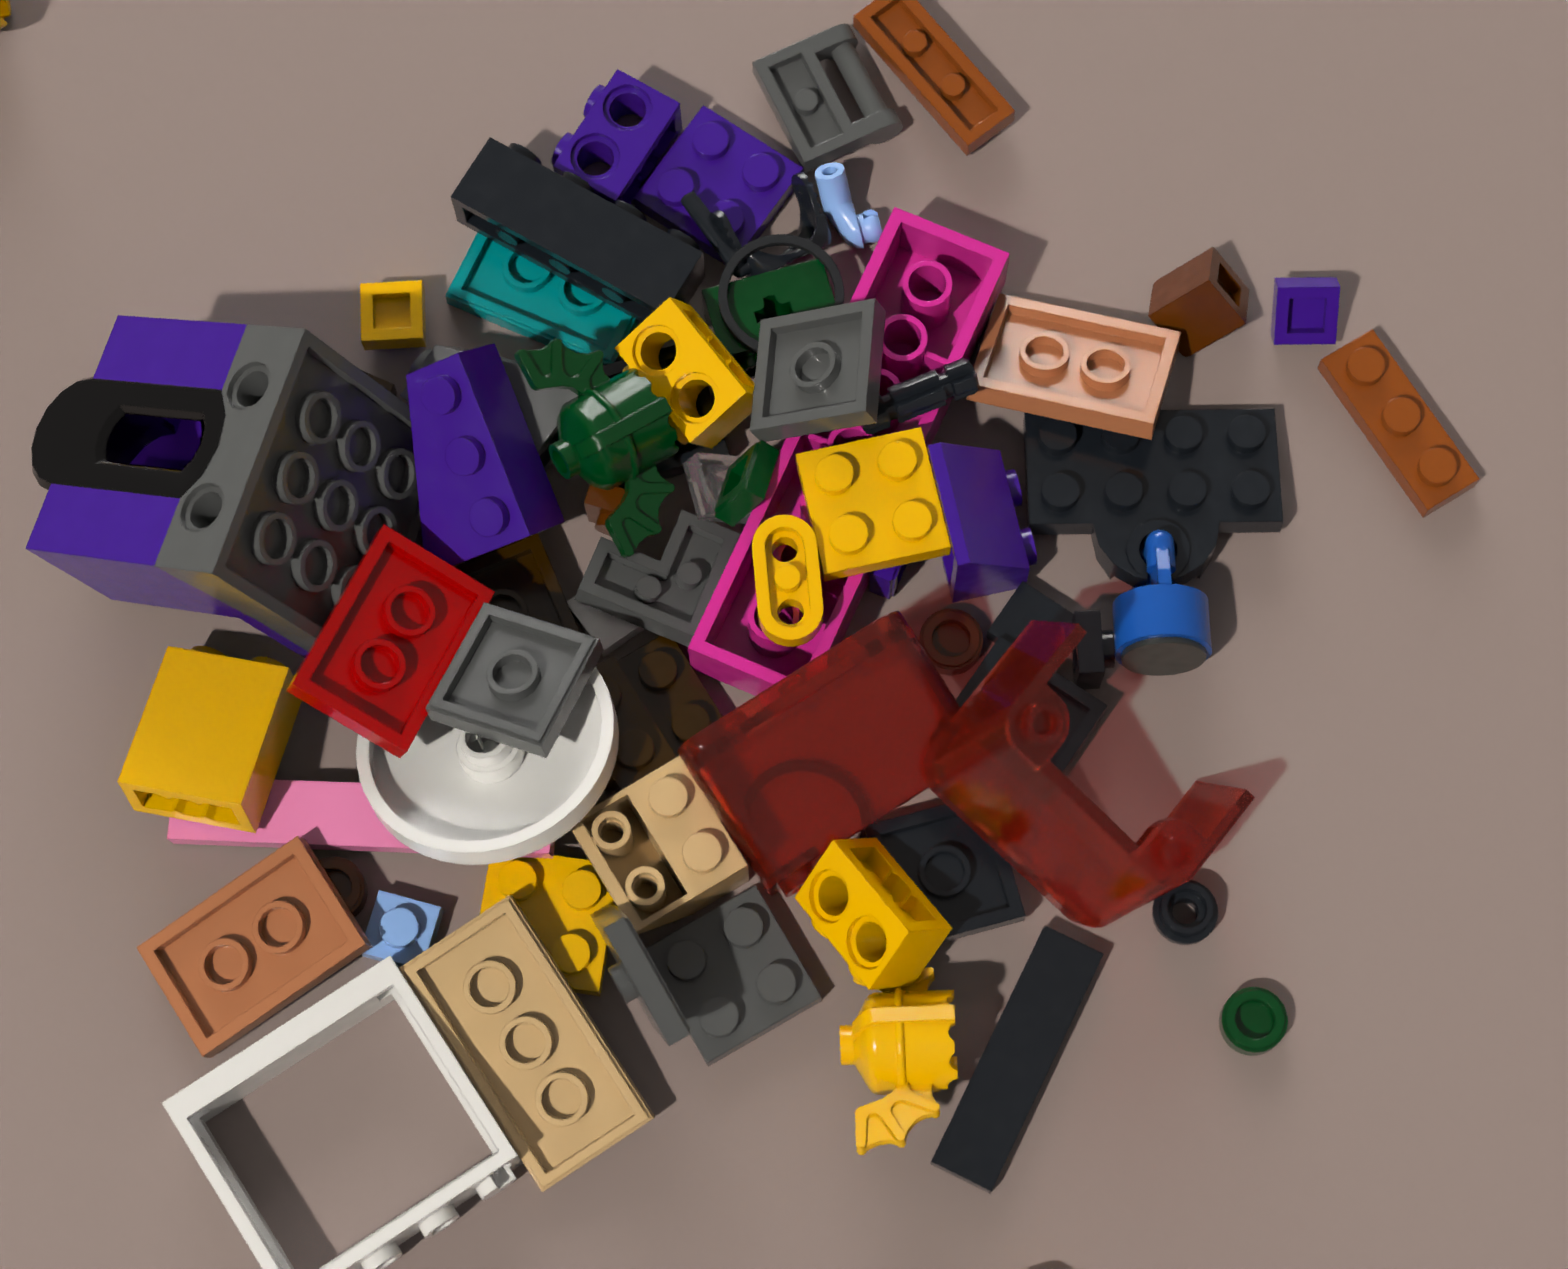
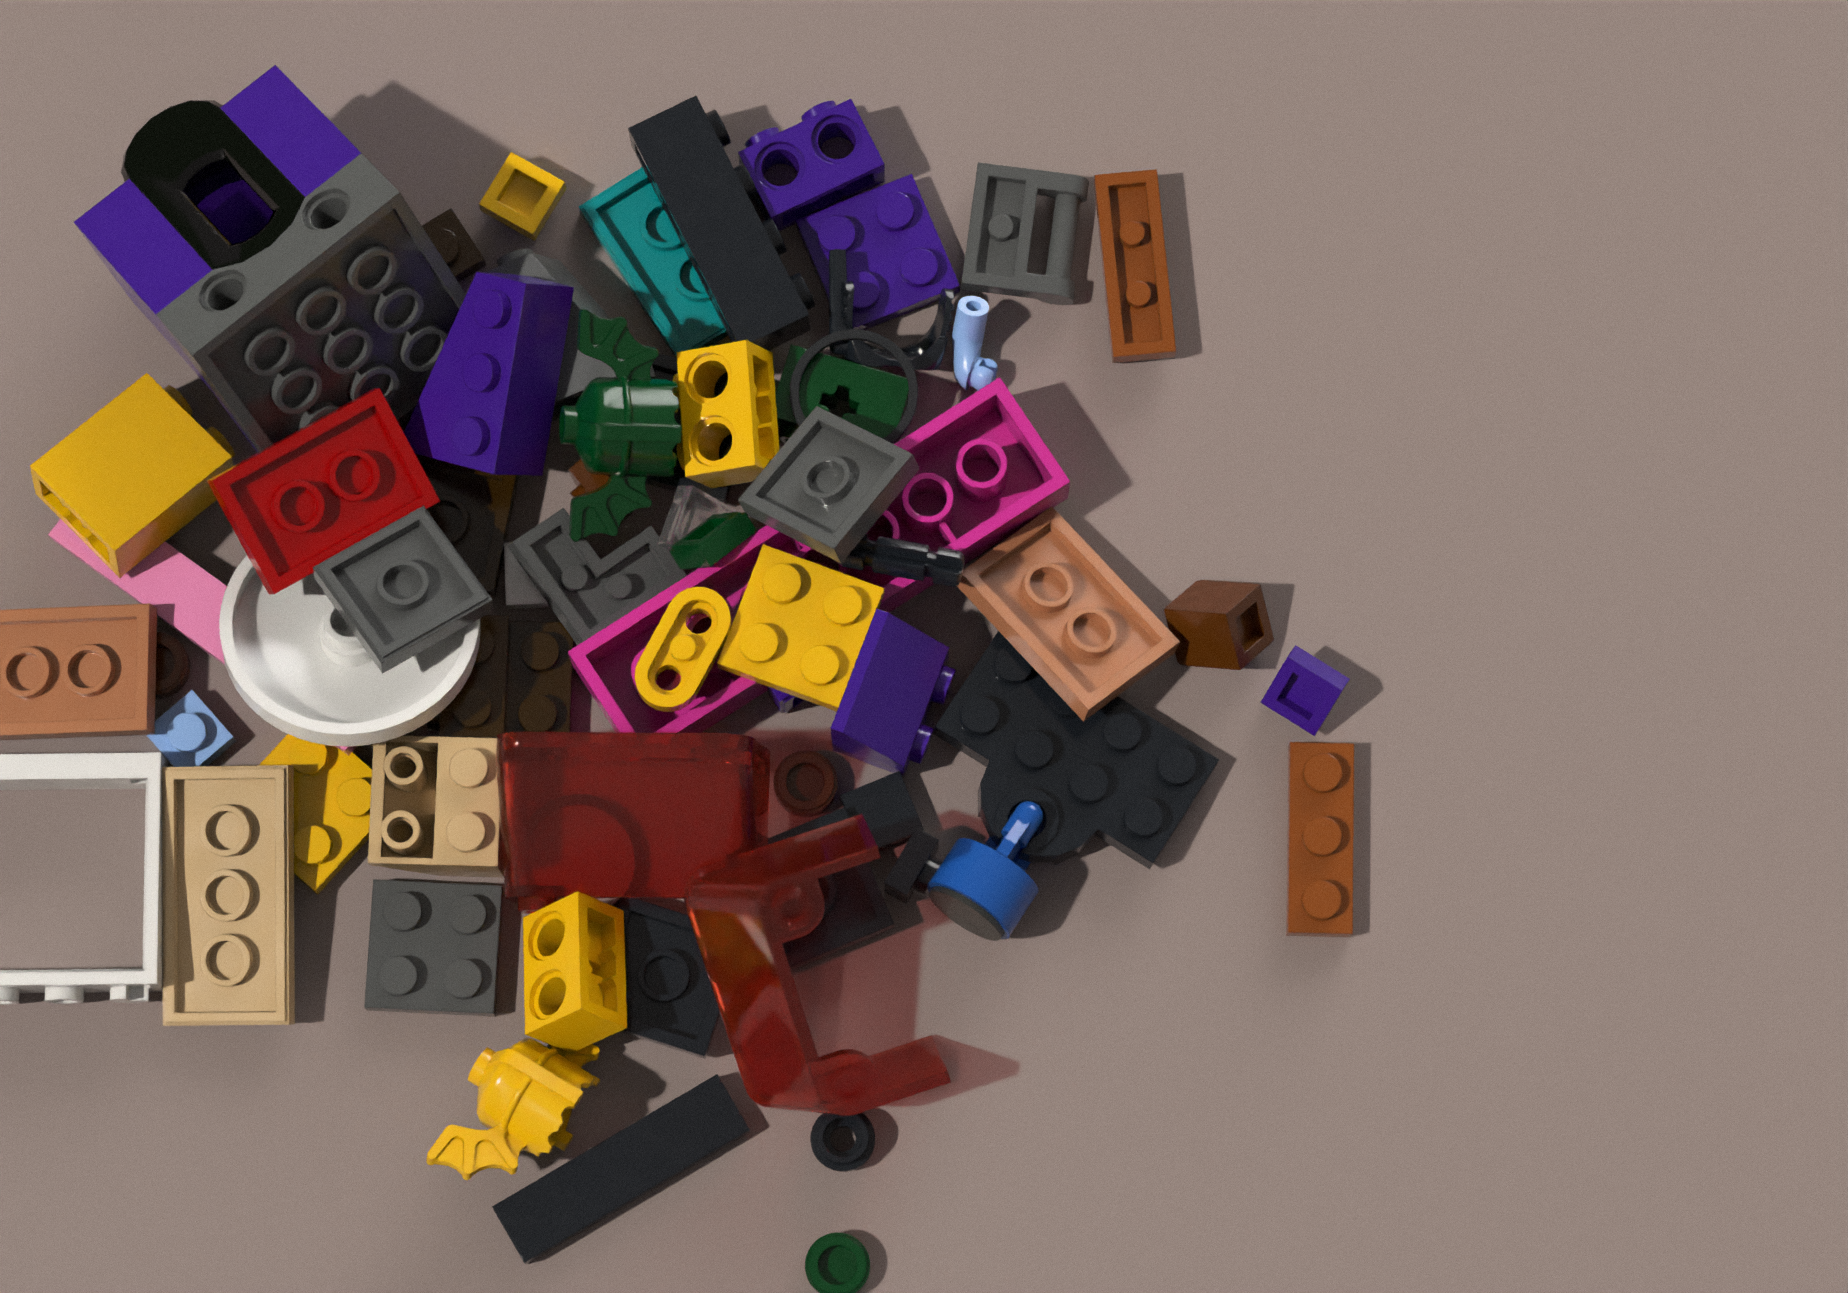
camera: 30 degrees right, 5 degrees up
dark grey plate [590,904,691,1046] -> none

